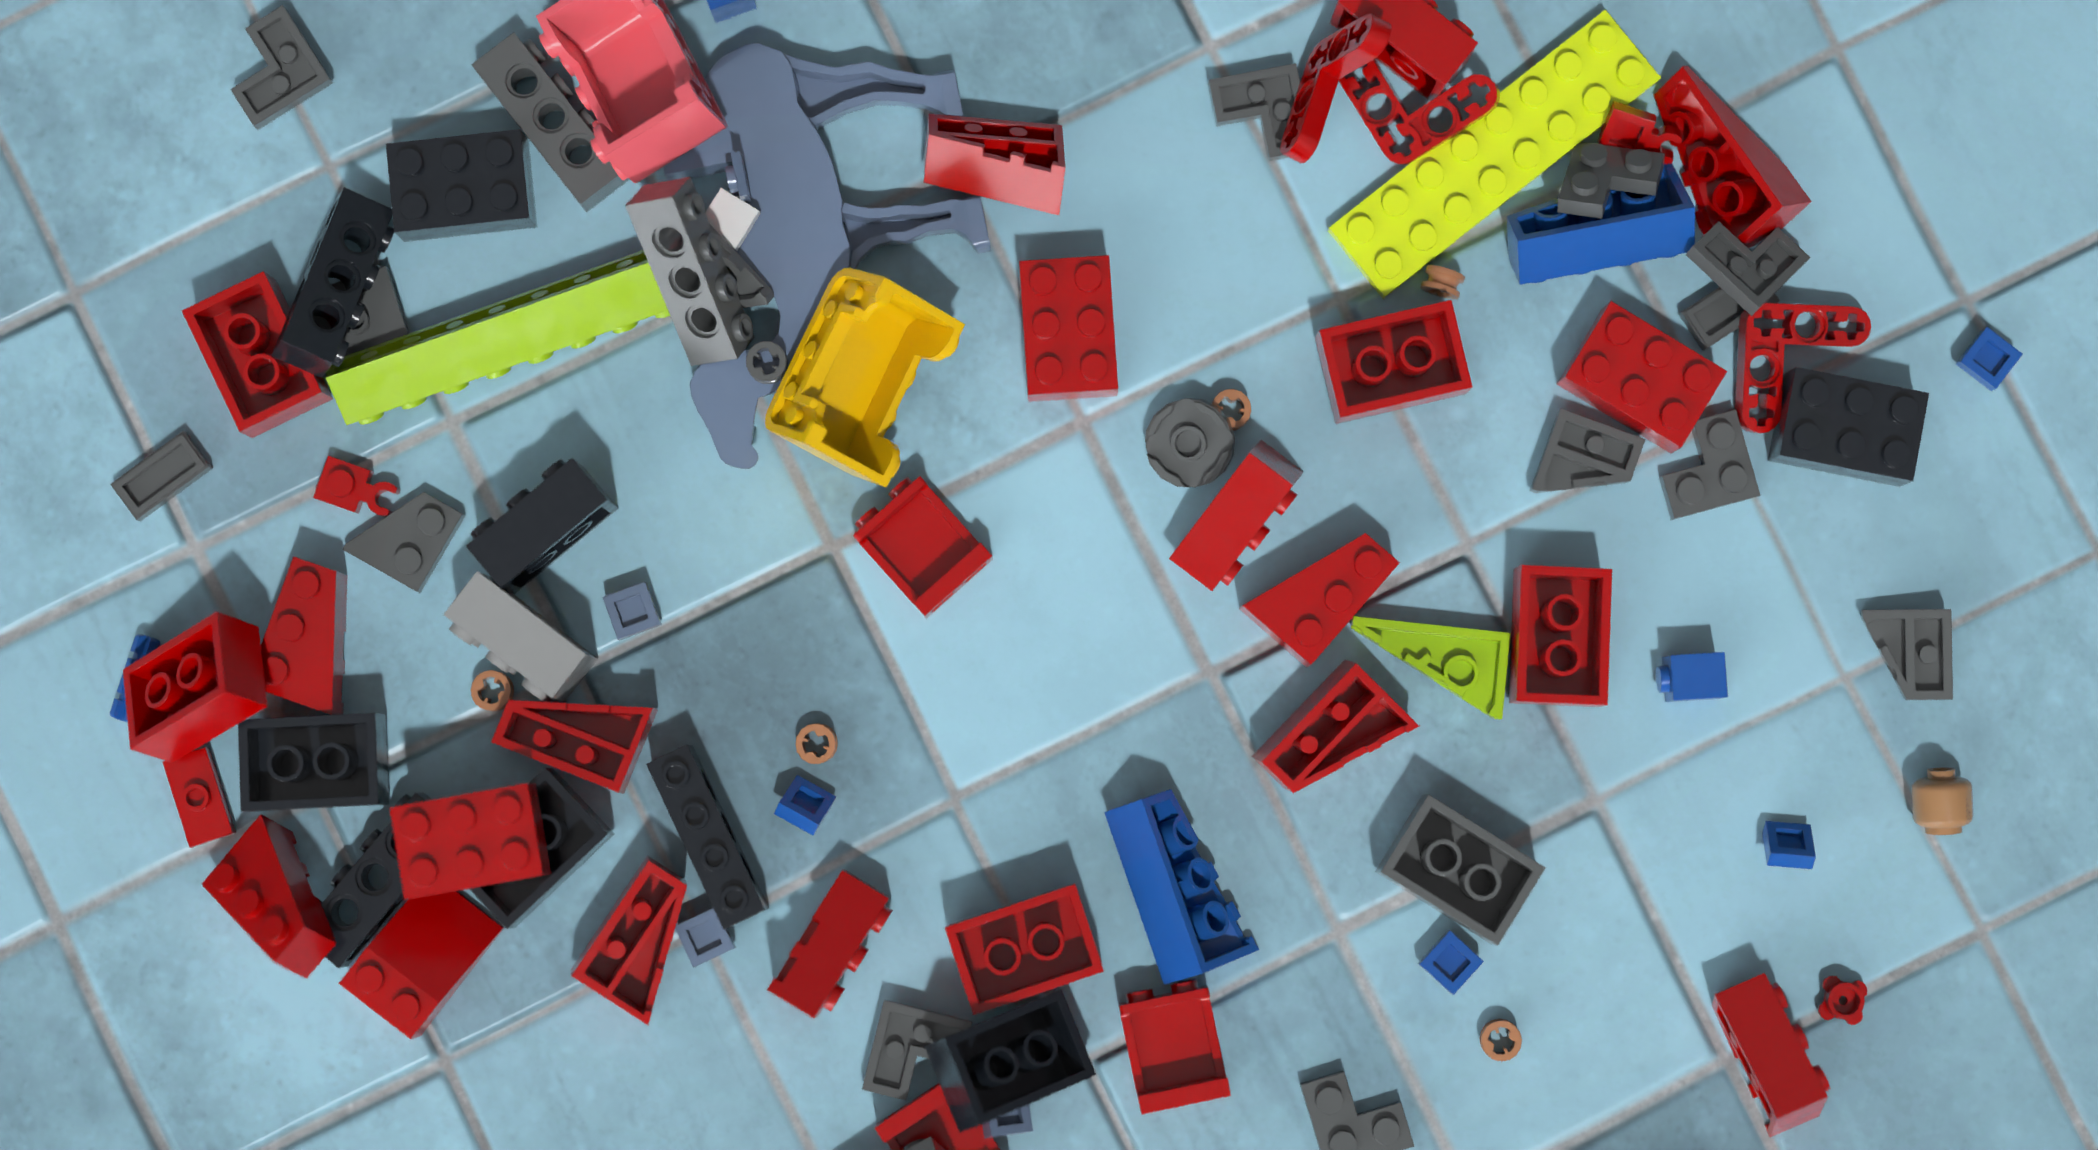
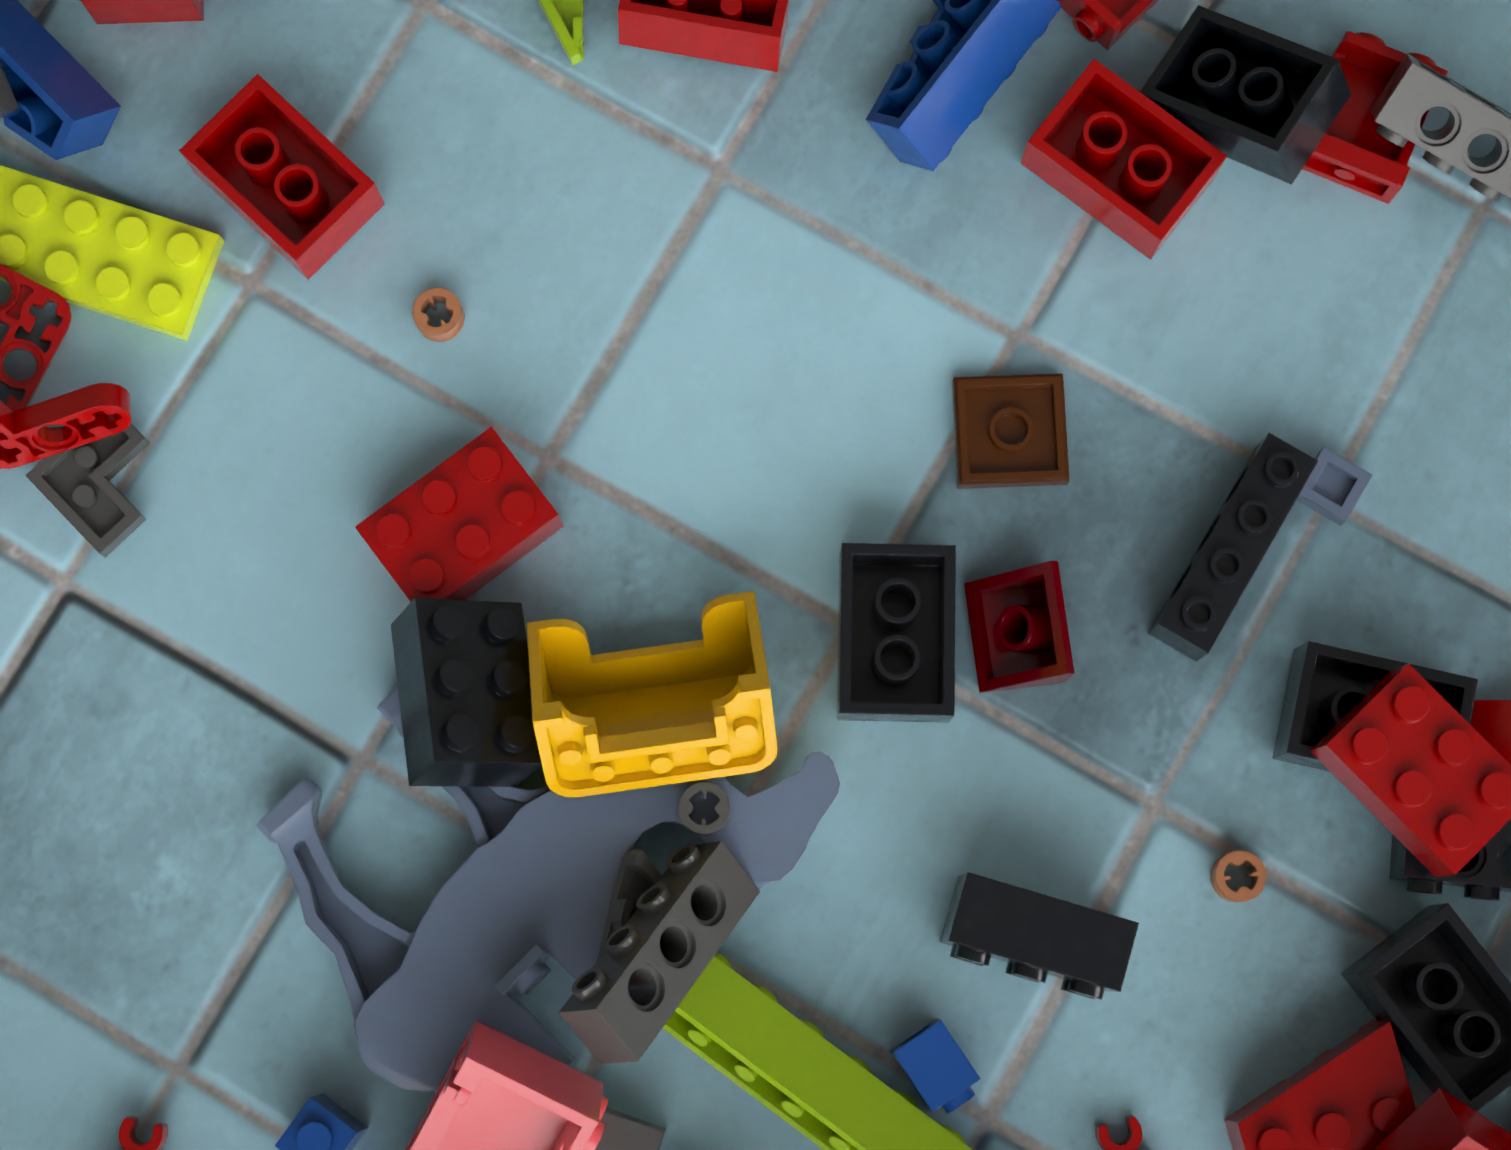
camera: 120 degrees left, 5 degrees down
dark grey wing [342,492,465,593] -> none
light grey brick [443,571,598,702] -> none
red wedge [491,700,658,794] -> none
red wedge [571,855,687,1025] -> none
sand blue plate [603,582,662,640] -> none
white tile [705,188,761,251] -> none
red wedge [767,869,893,1019] -> none
blue plate [774,775,836,836] -> none
nougat bush [795,723,838,764] -> none
red panel [853,476,993,619] -> none
dark grey plate [862,1000,973,1100] -> none
red wedge [924,114,1066,215] -> none
dark grey tile [1145,398,1235,488] -> none
red wedge [1169,440,1303,591] -> none
red wedge [1239,533,1400,668] -> none
nougat bush [1420,265,1465,300] -> none
none -> black brick [391,598,542,787]
none -> black brick [837,543,956,723]
none -> blue brick [890,1019,981,1114]
none -> reddish brown tile [952,374,1069,489]
none -> dark red slope [964,561,1075,693]

